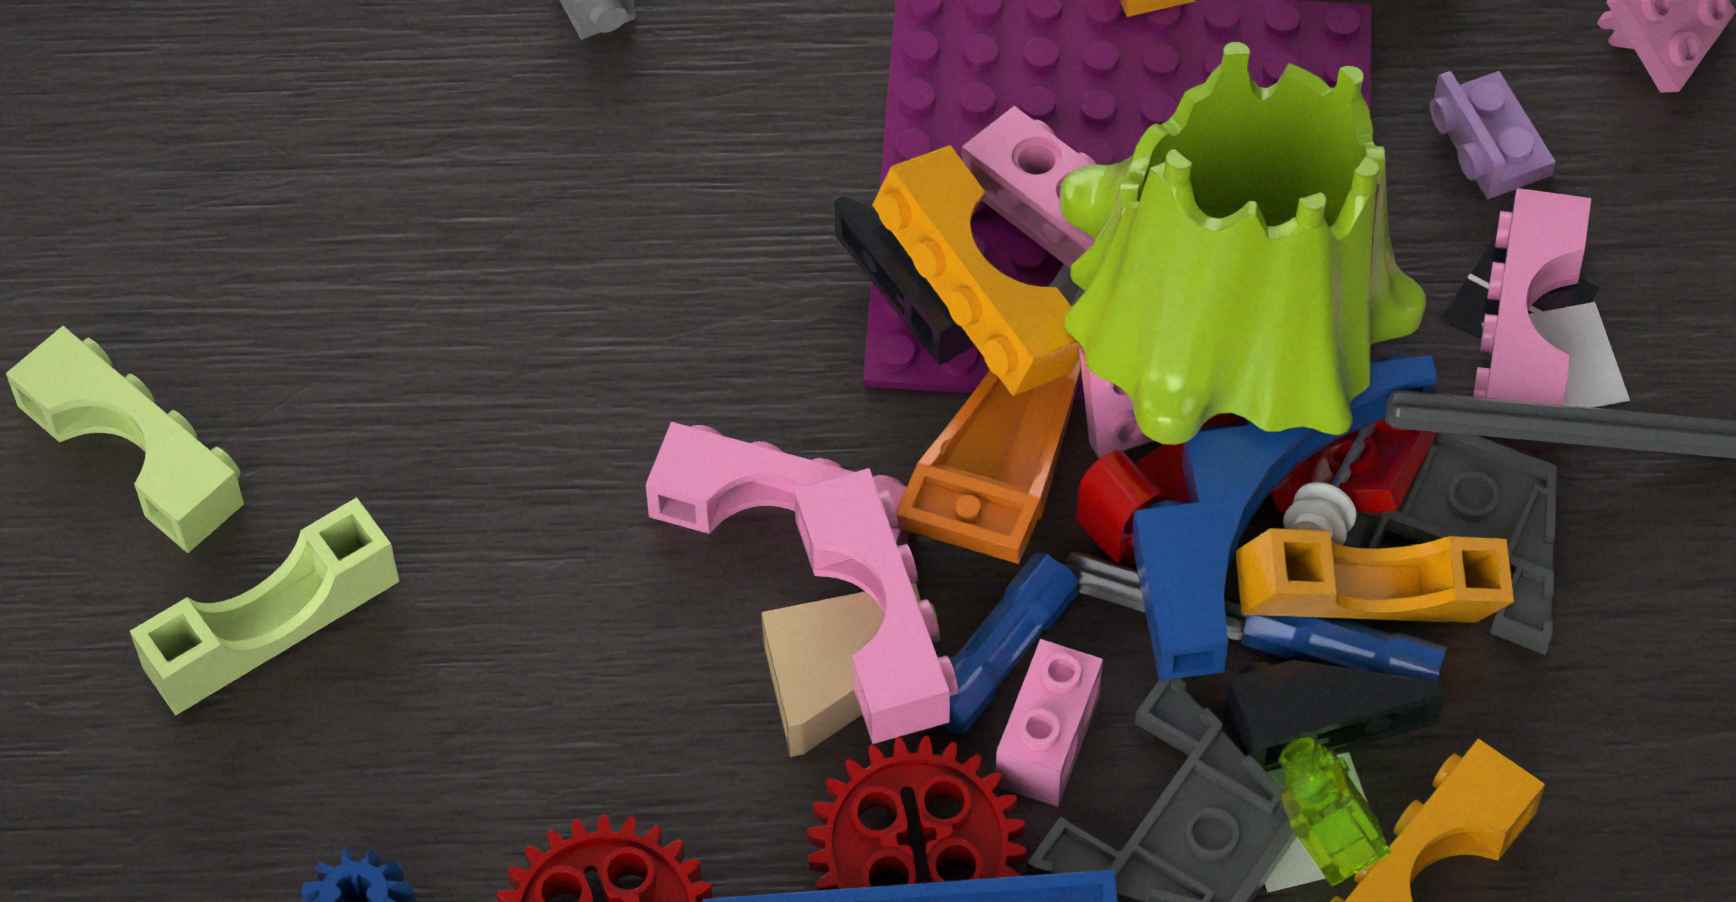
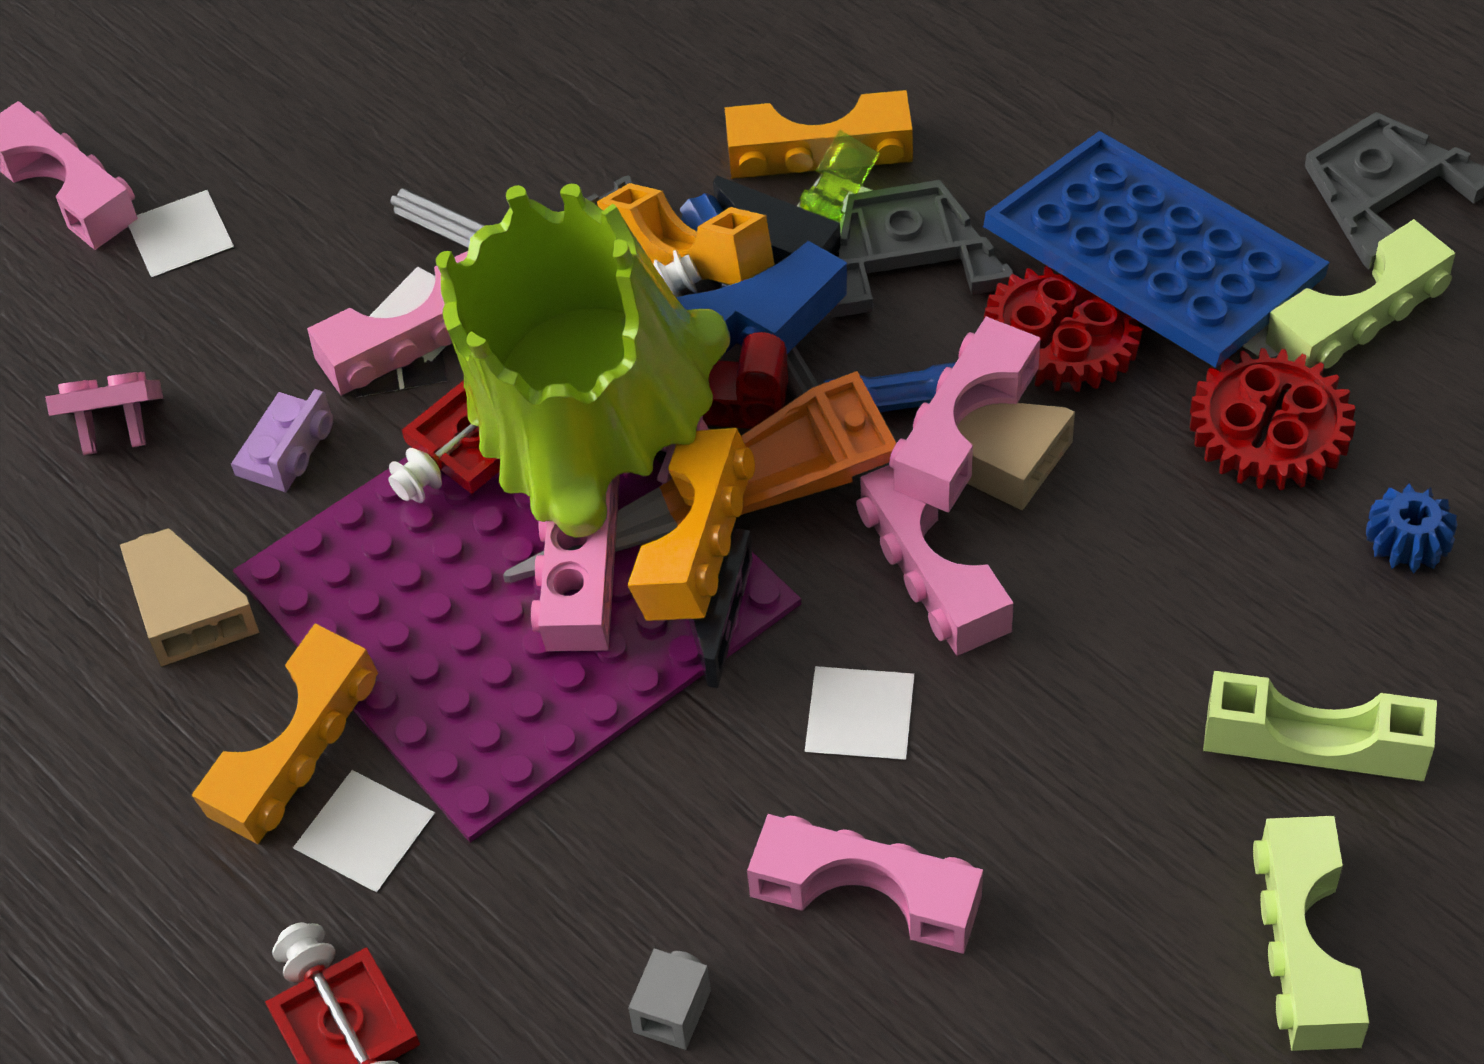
camera: 130 degrees left, 5 degrees down
bright pink brick [996,639,1103,807] -> none
none -> bright pink arch [747,814,983,954]
none -> white sticker [805,666,914,760]

